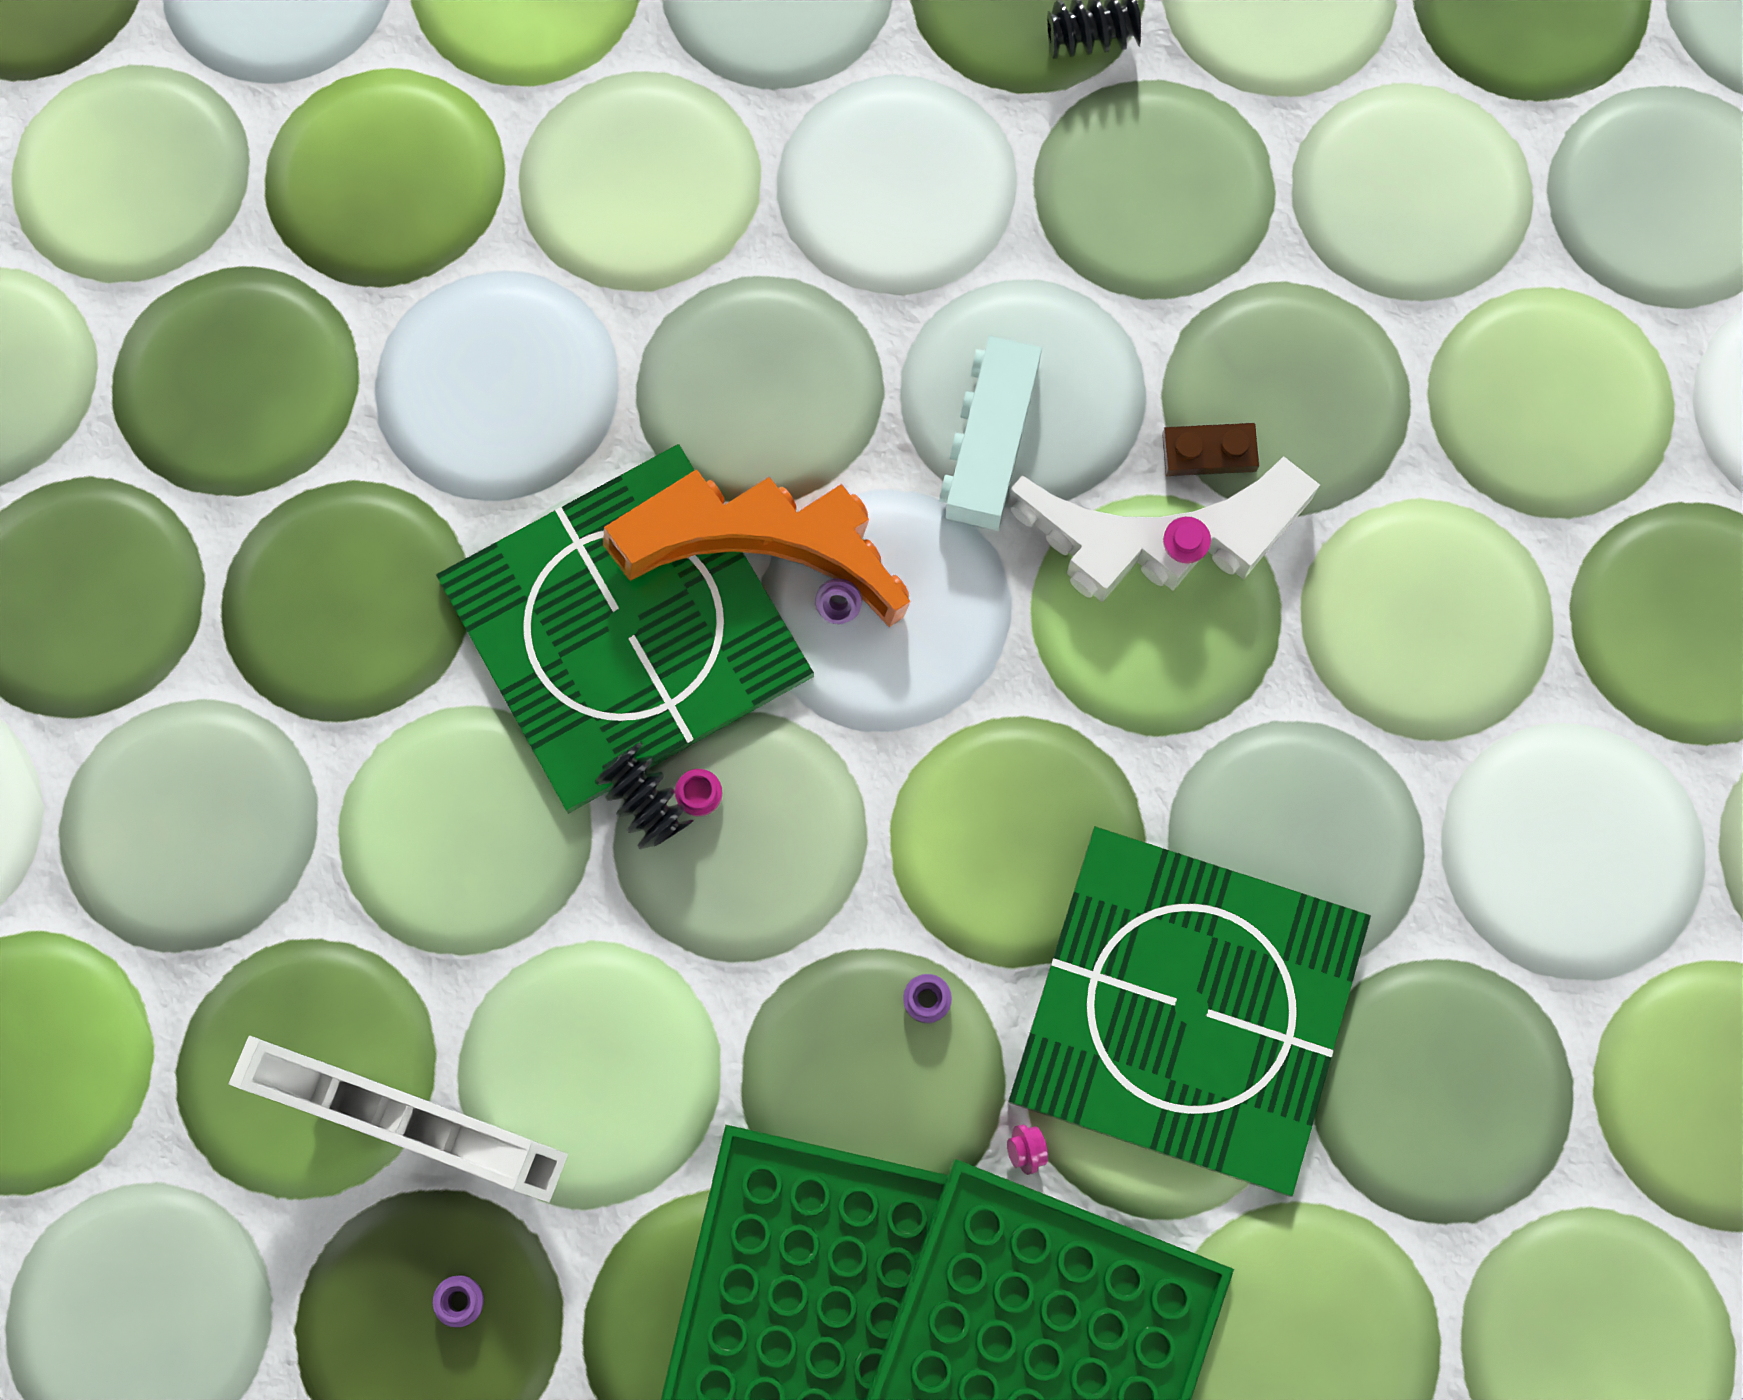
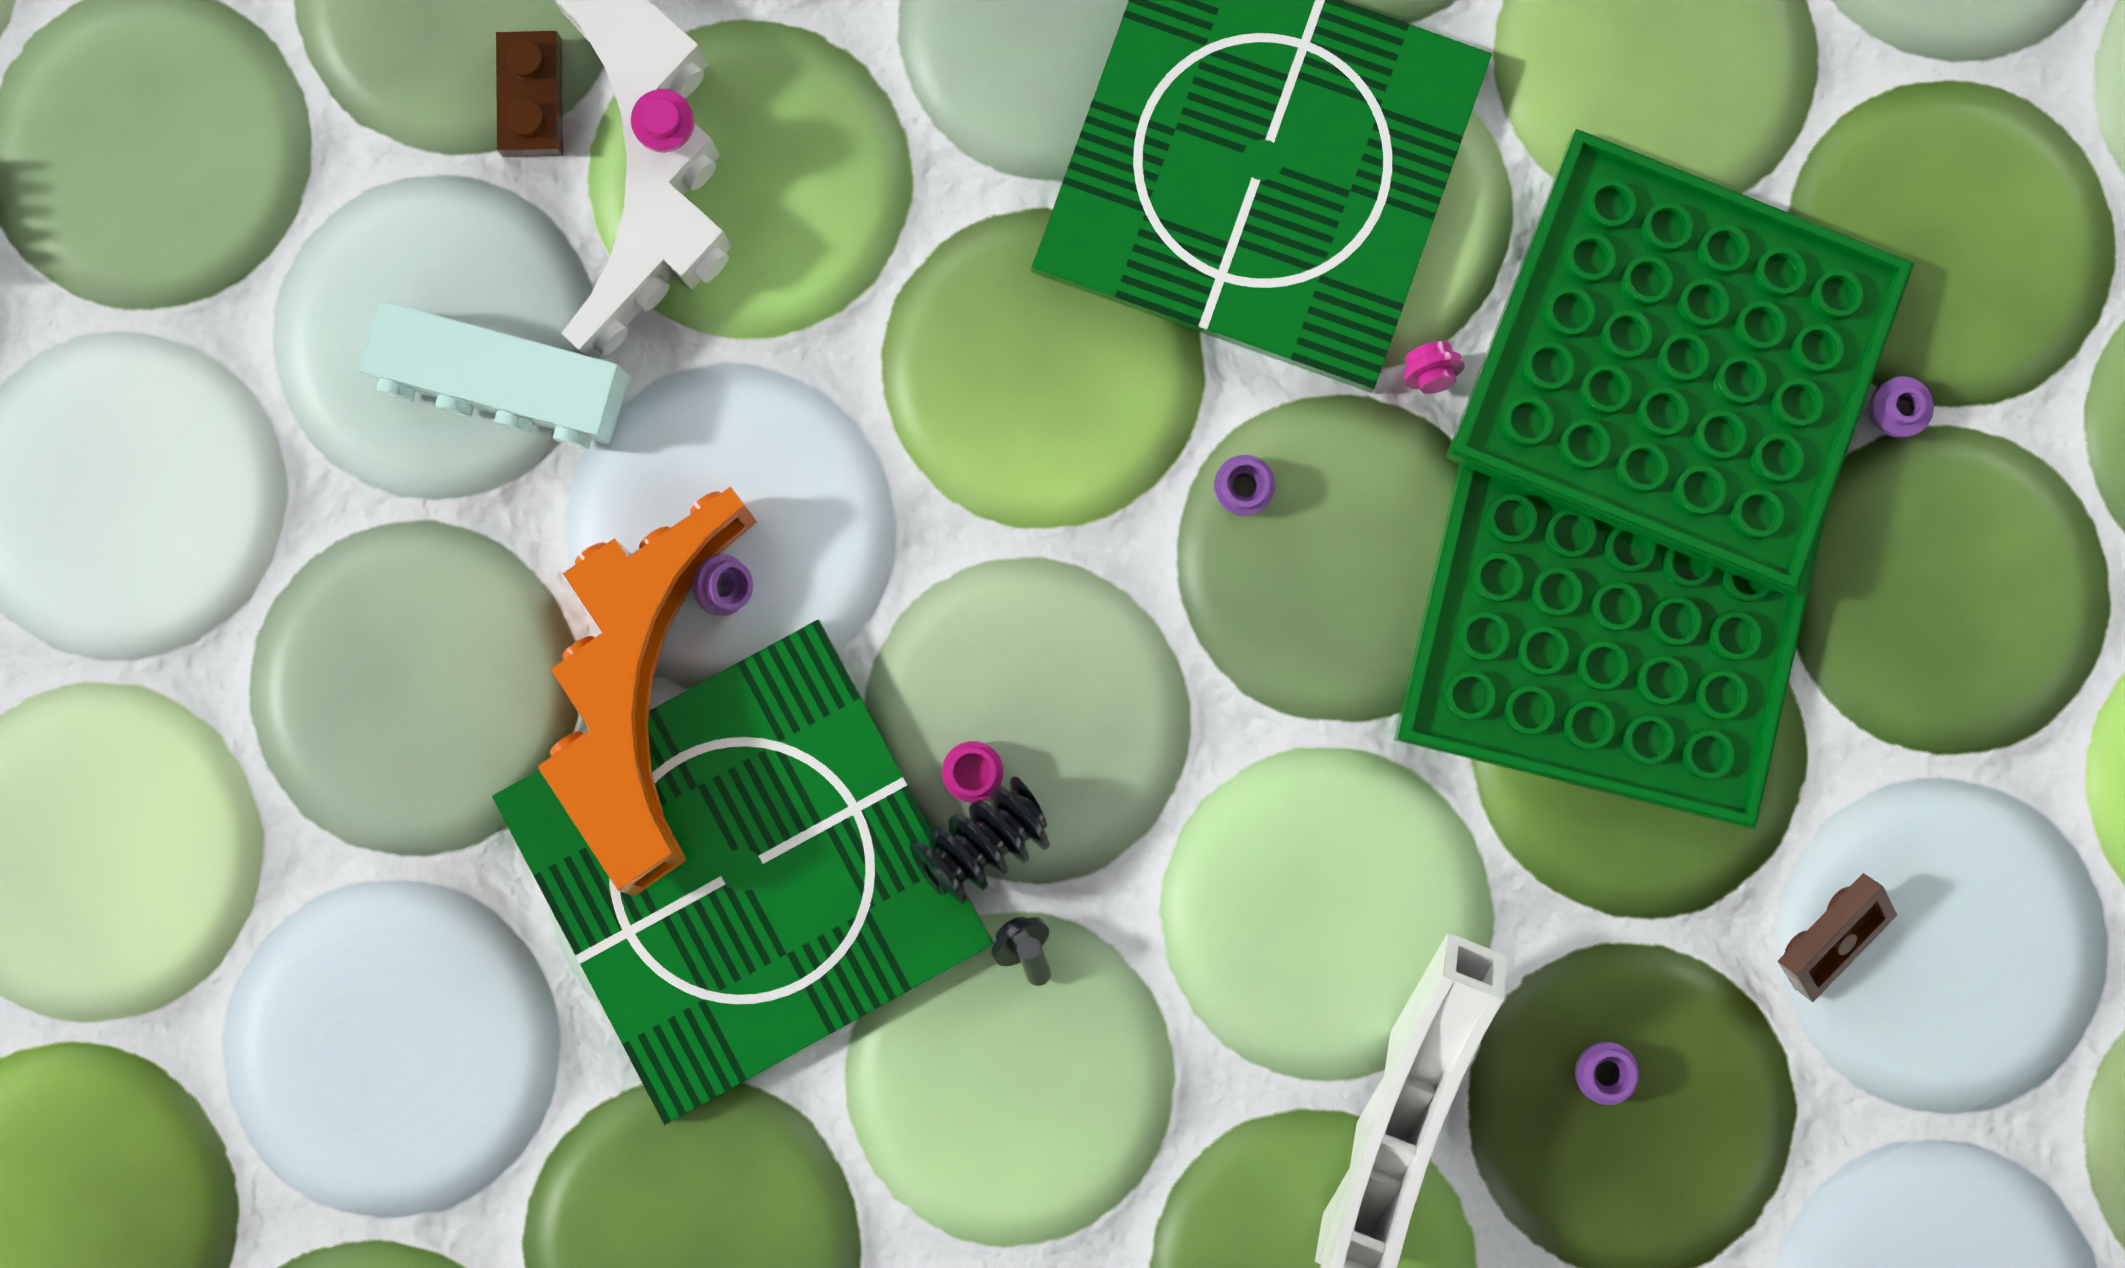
camera: 95 degrees left, 10 degrees up
none -> black plate [991,917,1051,986]

